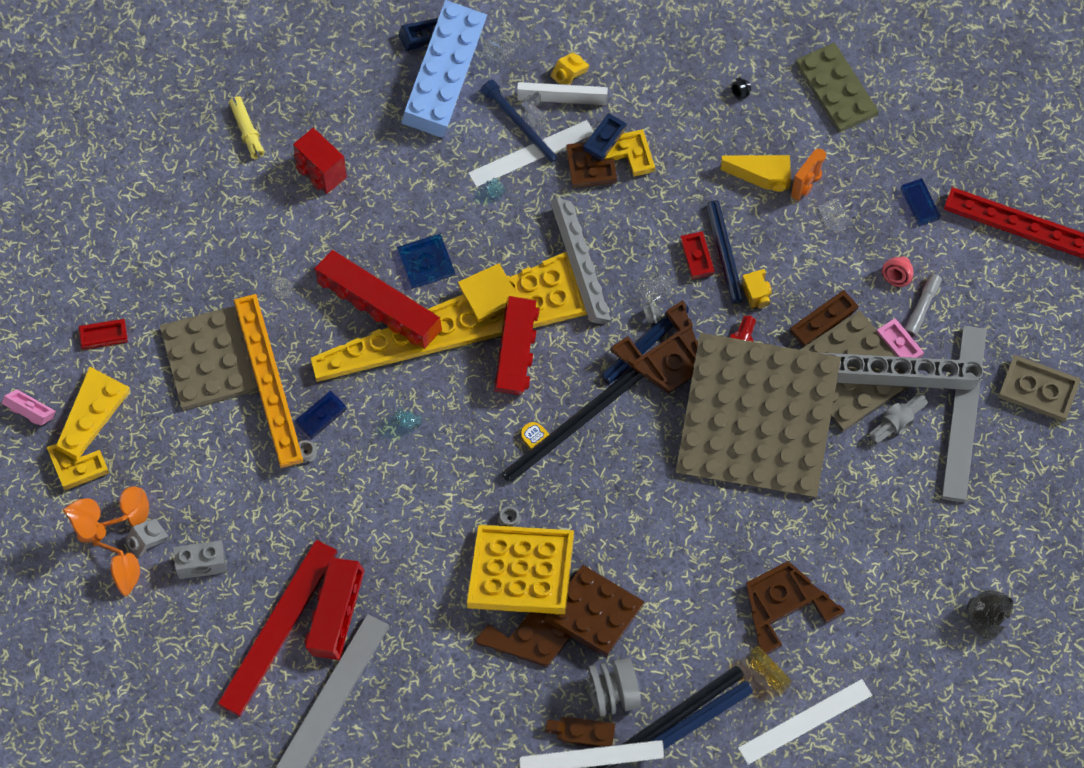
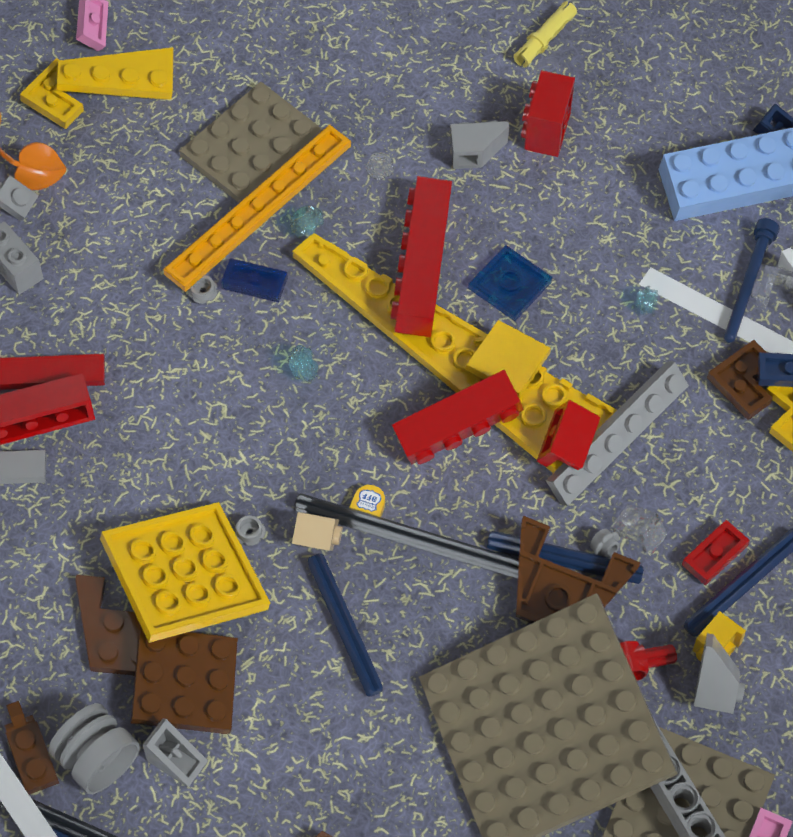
camera: 60 degrees right, 5 degrees down
red tile [78,318,128,350] -> none
reddish brown plate [789,290,859,347] -> none
none -> light grey slope [143,718,208,787]
none -> clear light blue plate [289,205,324,238]
none -> tan brick [292,512,343,551]
none -> dark blue axle [308,553,383,697]
none -> light grey slope [450,120,509,169]
none -> red panel [536,400,600,470]
none -> light grey slope [694,633,745,714]

